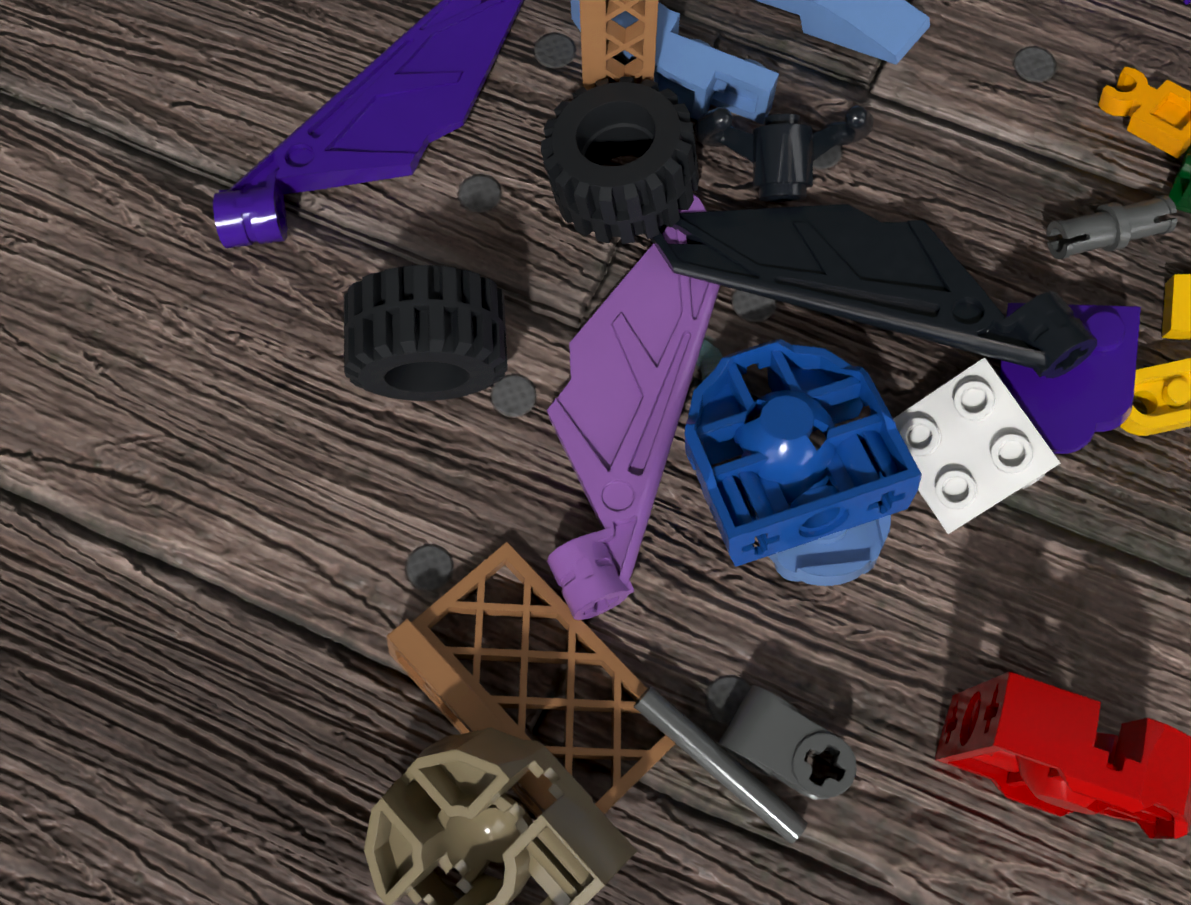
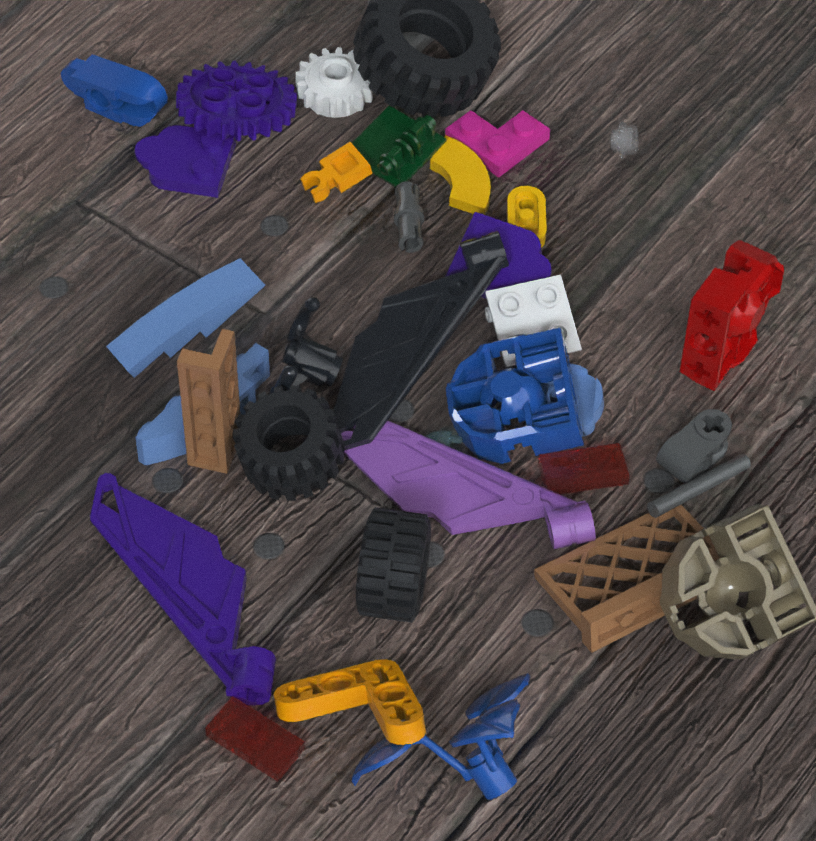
camera: 80 degrees left, 20 degrees down
none -> clear red plate [205,696,305,782]
none -> light orange beam [274,659,426,745]
none -> blue plant [352,673,531,800]
none -> clear red plate [538,443,630,494]

